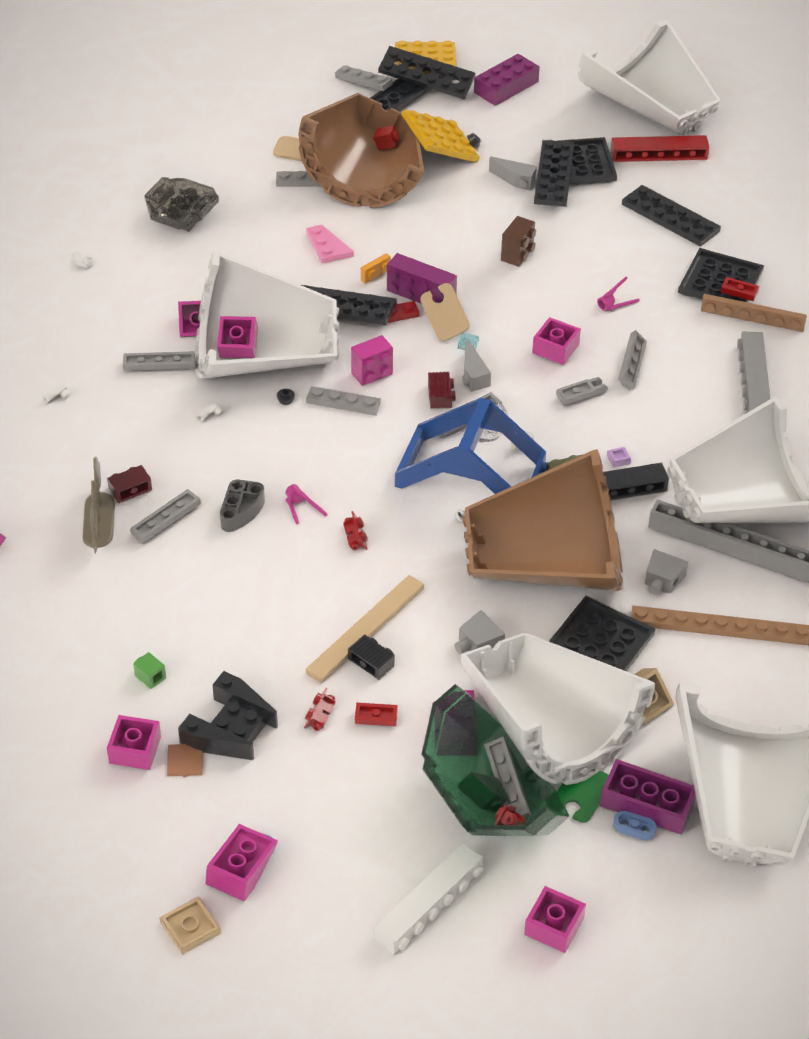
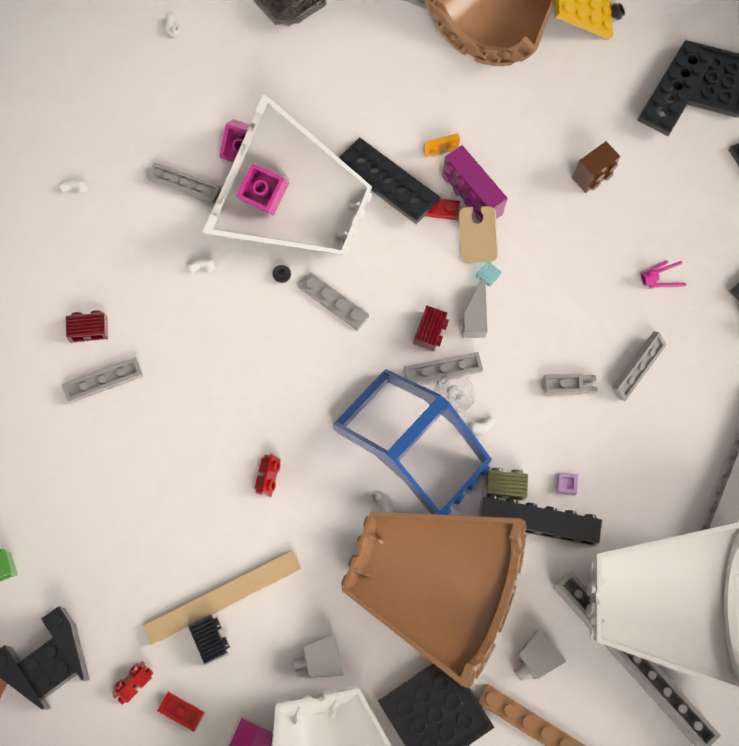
camera: 20 degrees right, 25 degrees up
dark tan plant [82,457,115,554] -> none
dark grey beam [220,479,265,532] -> none
dark pink plant [285,484,327,524] -> none
bright pink wing [306,225,354,263] -> none
dark pink brick [351,335,393,386] -> none
light grey slope [489,156,537,190] -> none
dark pink brick [532,317,581,365] -> none

